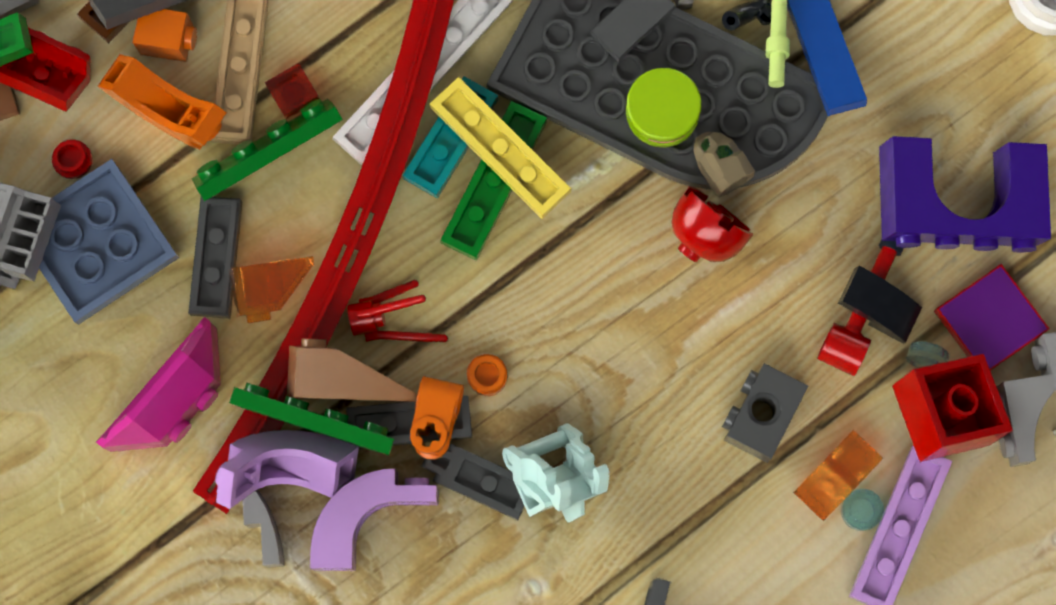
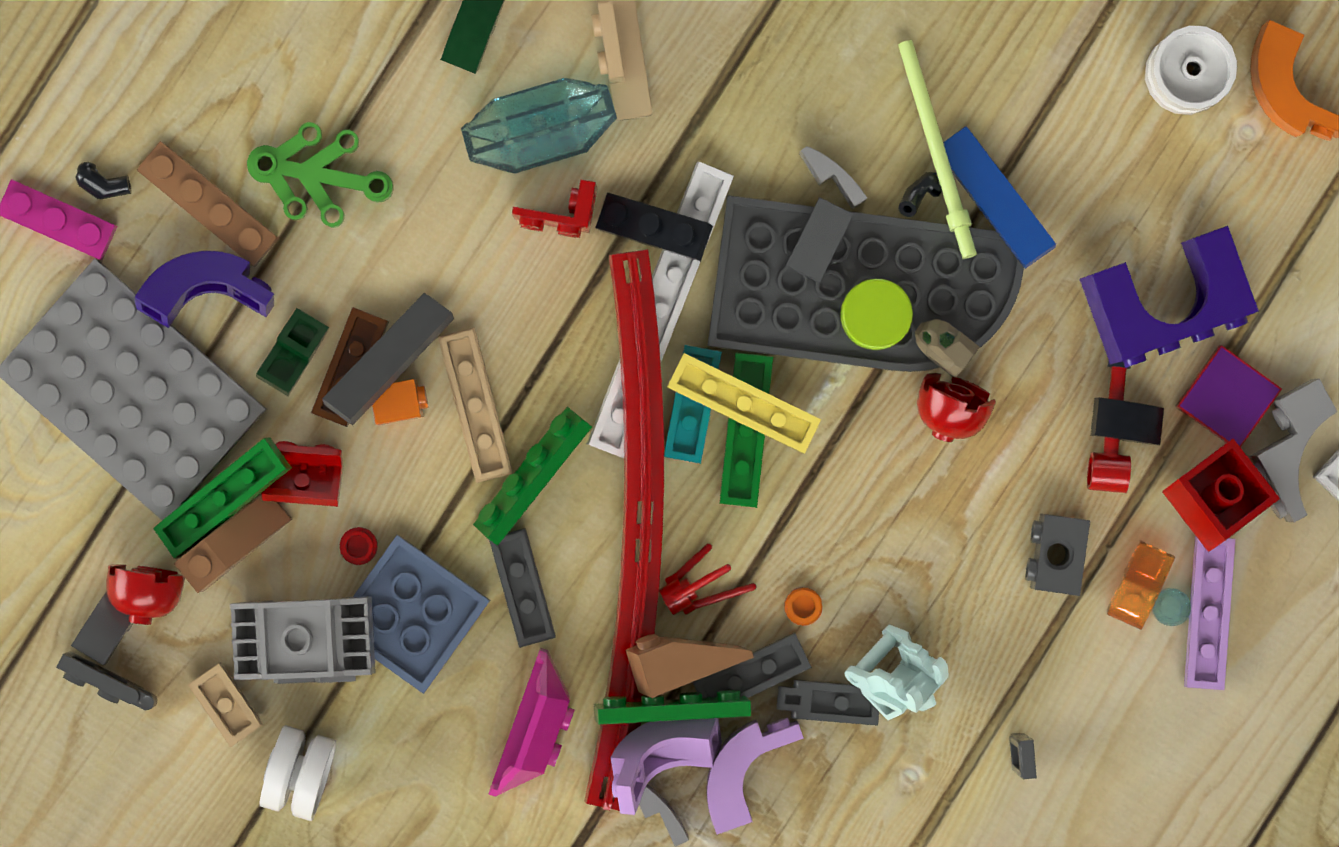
camera: 20 degrees left, 10 degrees up
orange arch [97,54,227,150] -> none
clear orange slope [229,256,314,323] -> none
clear red plate [264,63,320,119] -> none
orange piece [410,376,464,460] -> none
clear light blue tile [906,341,950,368] -> none

